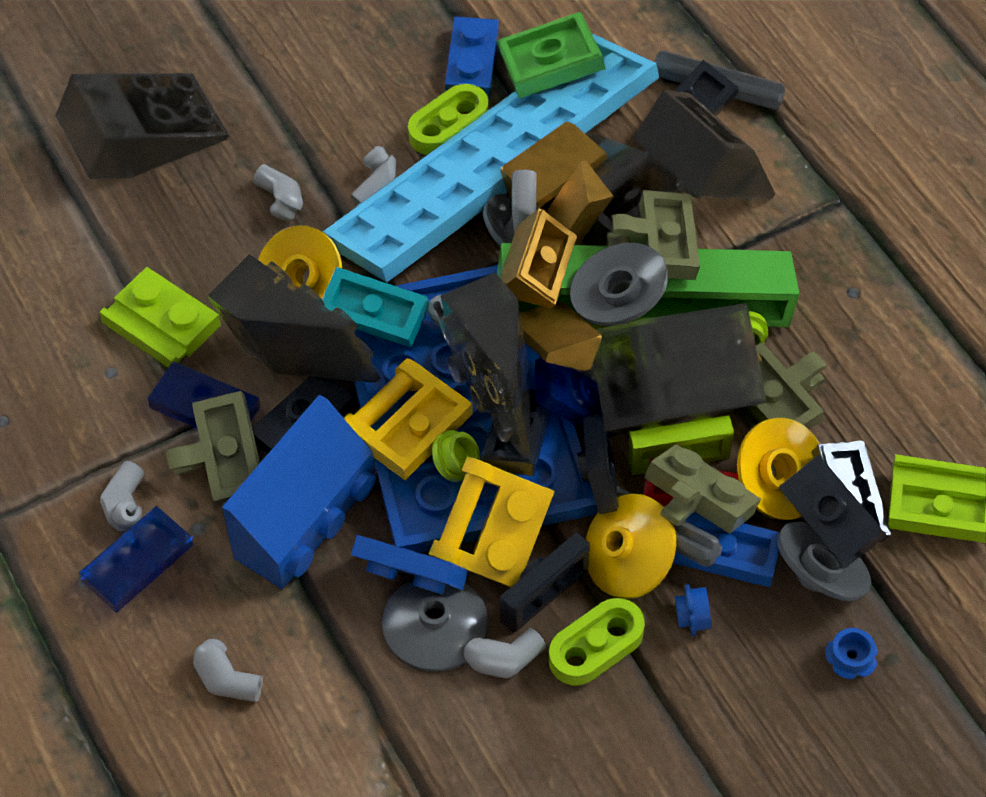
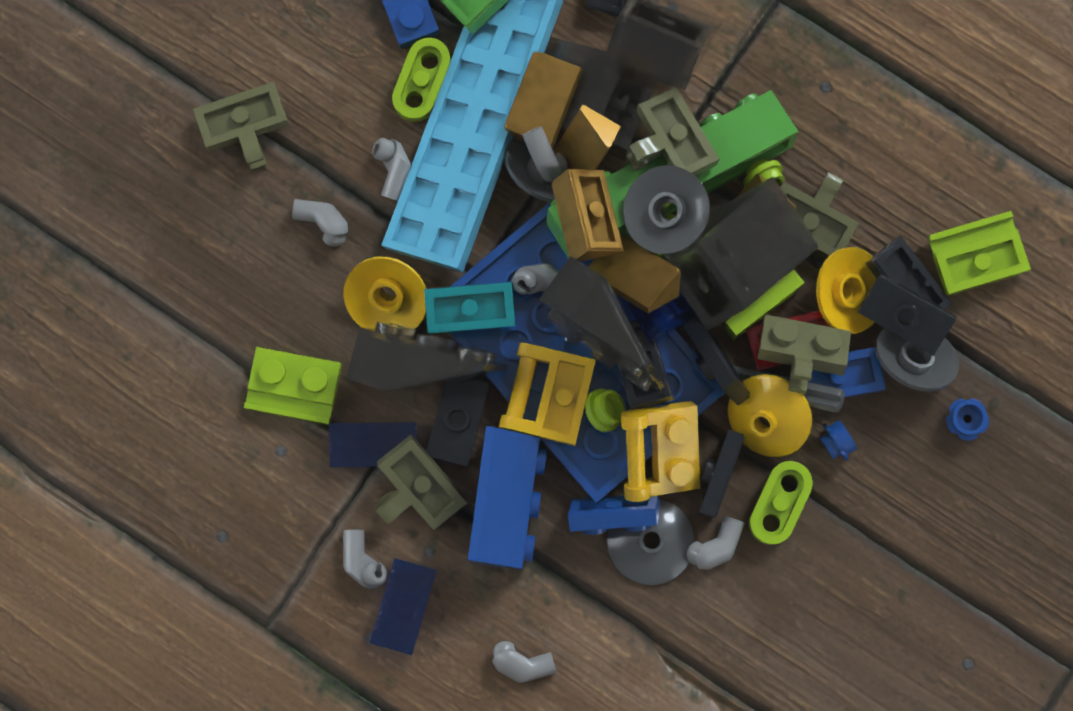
camera: 25 degrees left, 25 degrees up
clear smoke slope [55,73,229,179] -> none
none -> olive plate [193,81,289,171]

